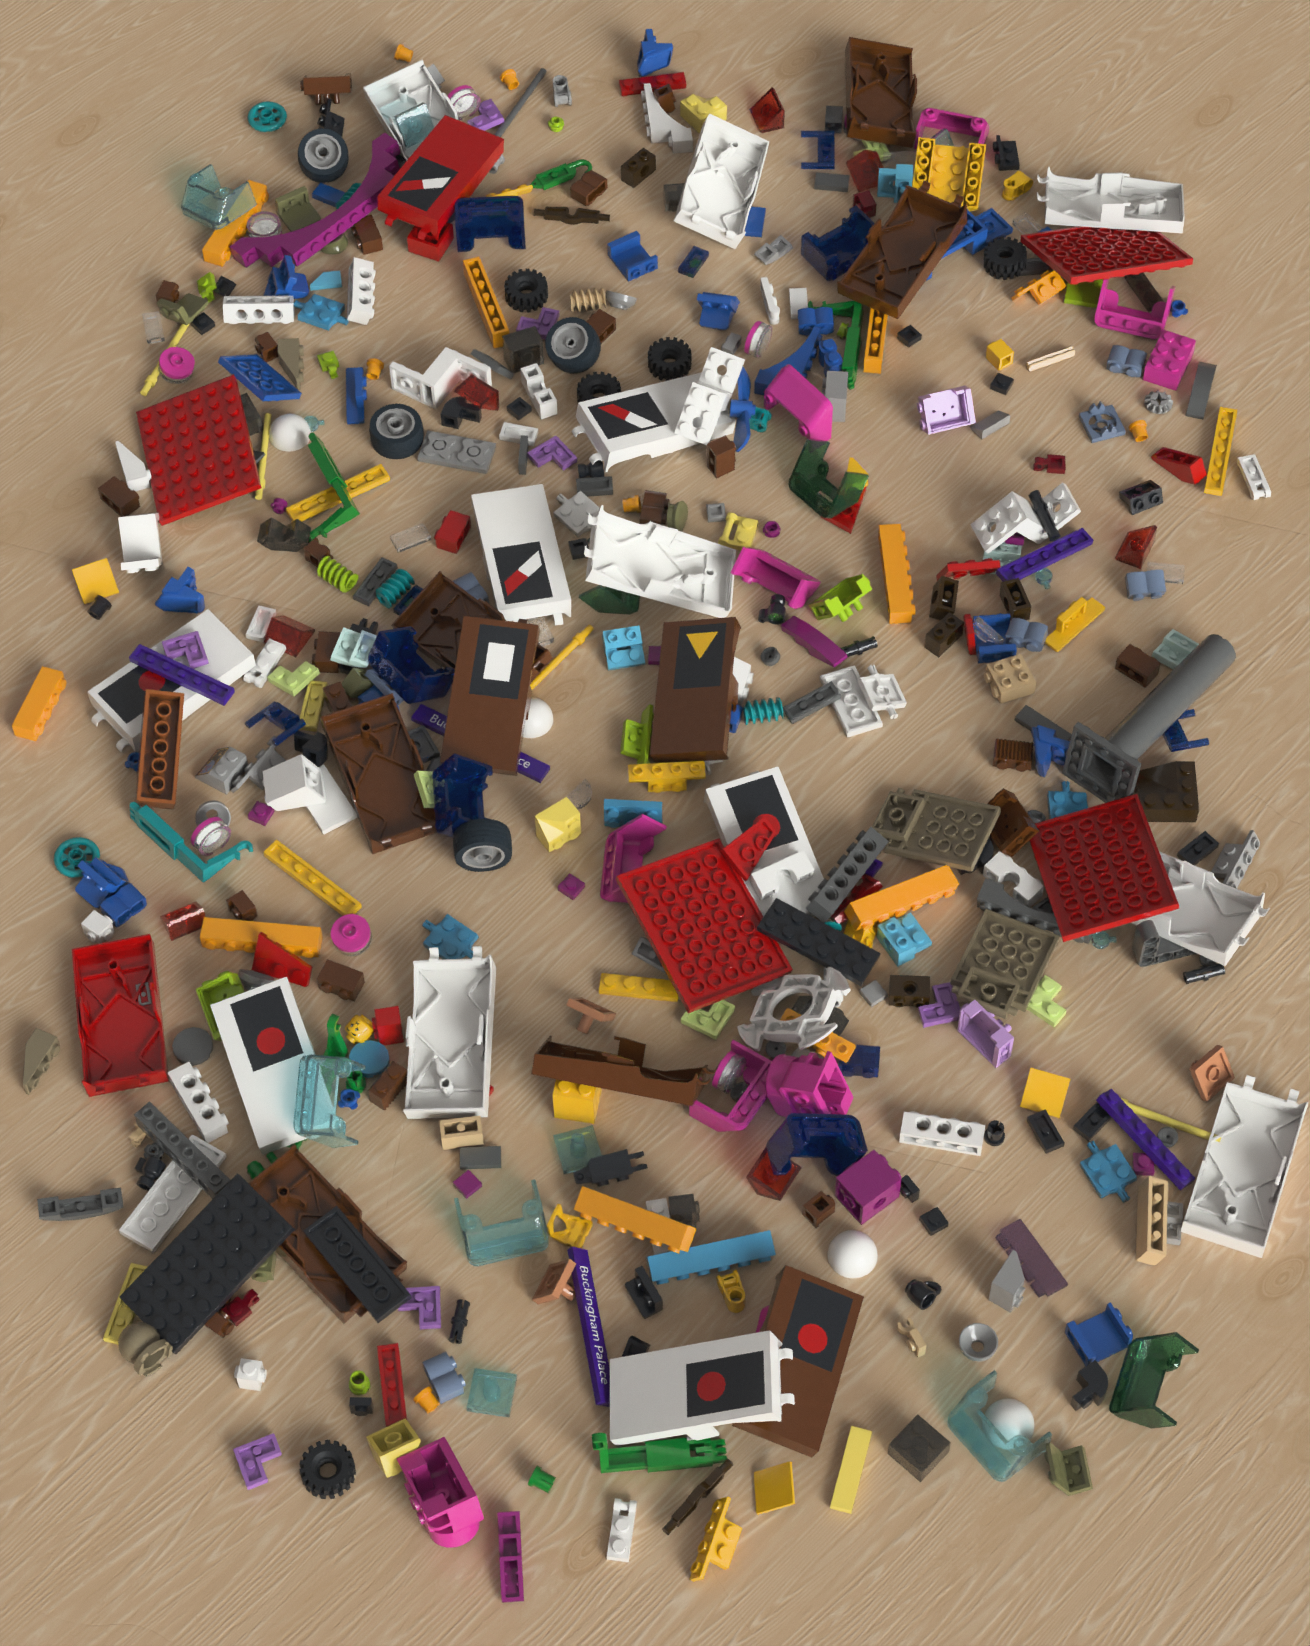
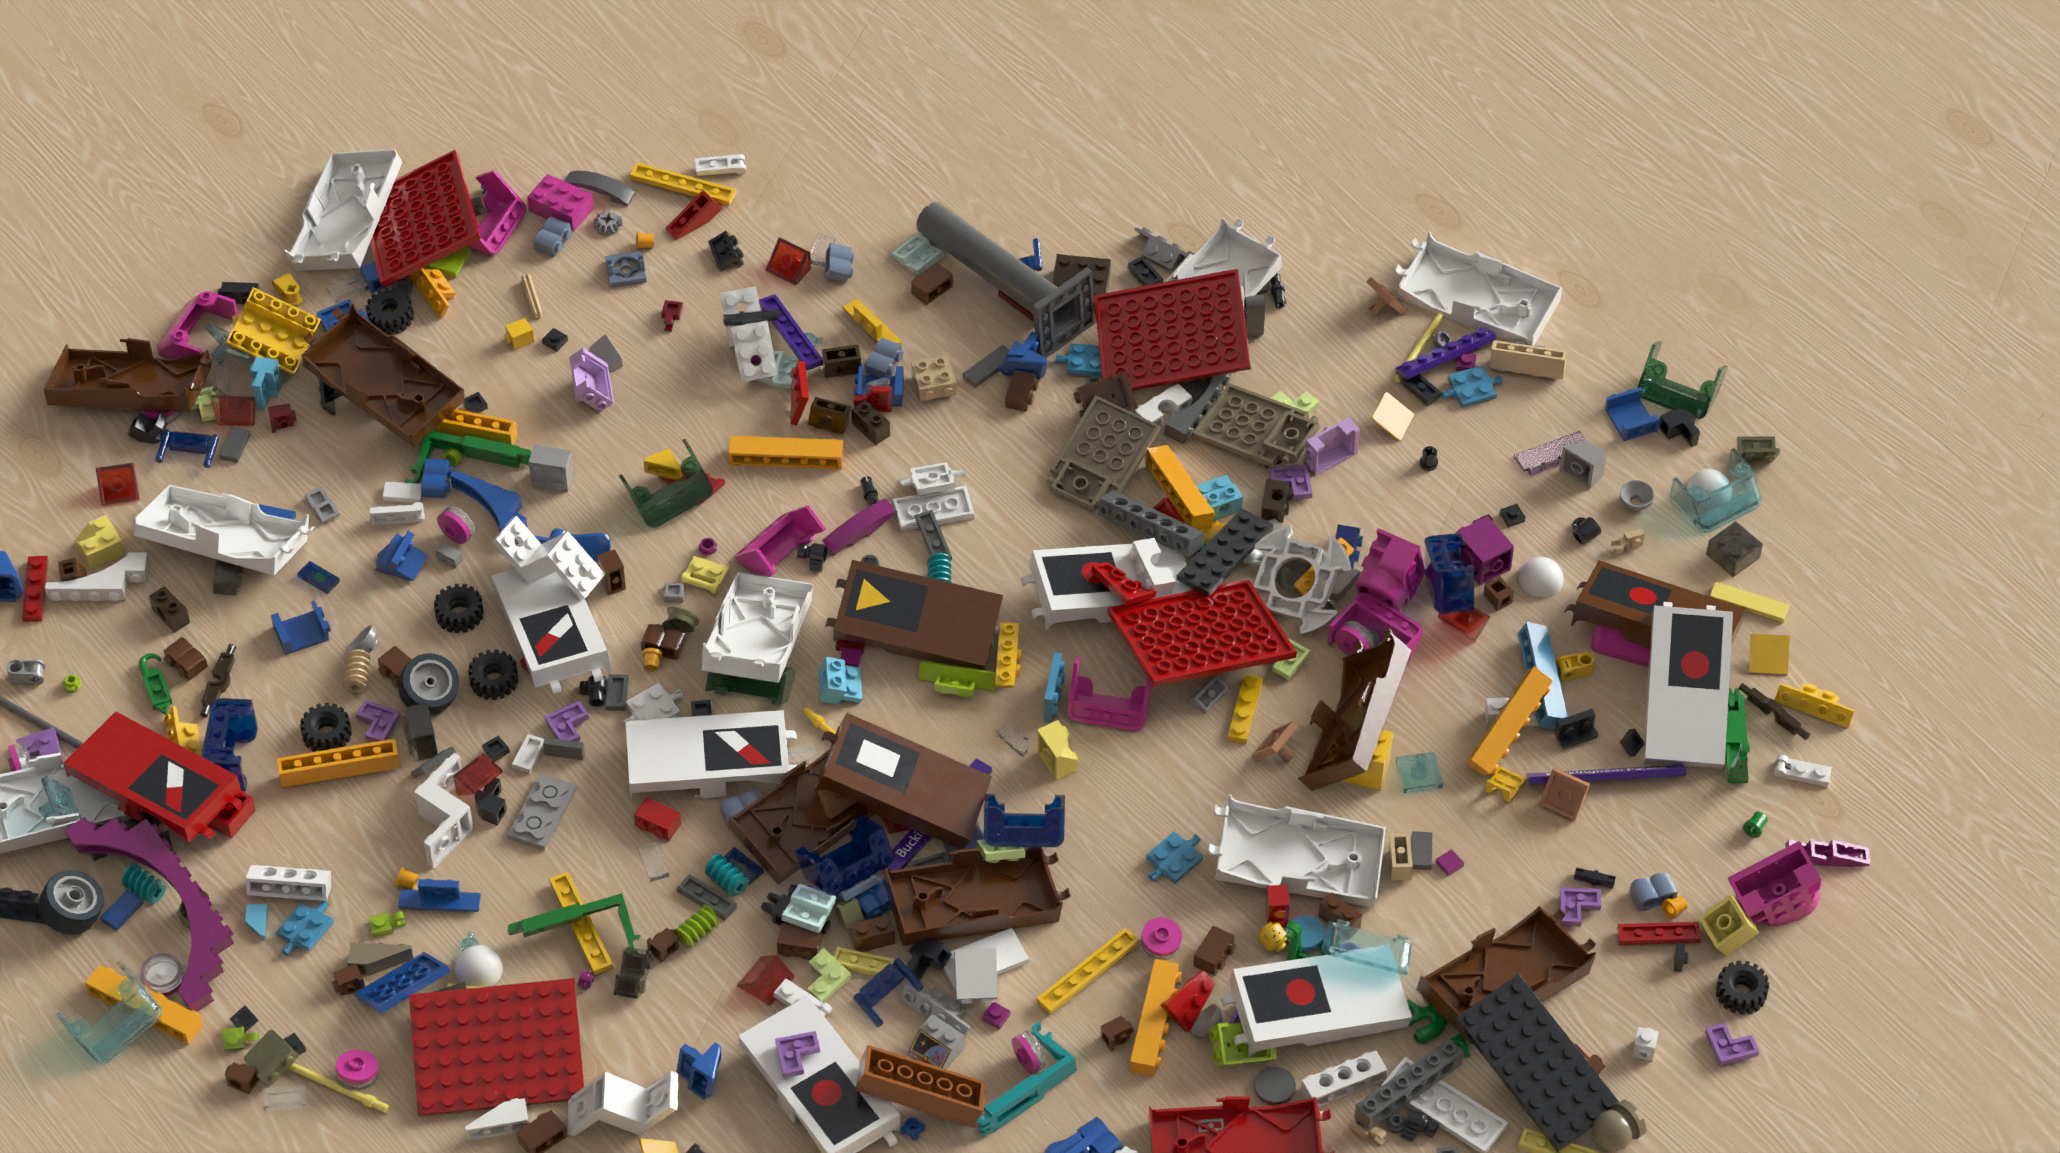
camera: 85 degrees left, 5 degrees down
dark purple plate [129,644,235,706] -> none
clear red slope [160,901,206,941] -> none
light grey piece [195,800,231,830] -> none
white brick [223,296,295,324] -> none
white tile [246,605,277,643] -> none
blue piece [263,255,309,299] -> none
olive bracket [275,186,321,232] -> none
black plate [303,1206,412,1323] -> none
lime piece [349,1370,370,1396] -> none
reddish brown brick [351,214,383,255] -> none
black wheel [369,403,424,460] -> none
black wheel [453,819,512,872] -> none
clear light blue windscreen [454,1179,549,1266] -> none
clear light blue tile [467,1368,517,1417] -> none
white arch [520,363,557,419] -> none
magenta plate [558,873,585,900] -> none
black hinge [573,1149,648,1187] -> none
clear smoke brick [668,1194,700,1228] -> none
dark pink windscreen [764,364,833,452] -> none
clear blue windscreen [801,205,875,281] -> none
lime piece [809,574,872,622] -> none
blue brick [818,339,843,377] -> none
white brick [899,1111,985,1156] -> none
black plate [1027,1109,1065,1154] -> none

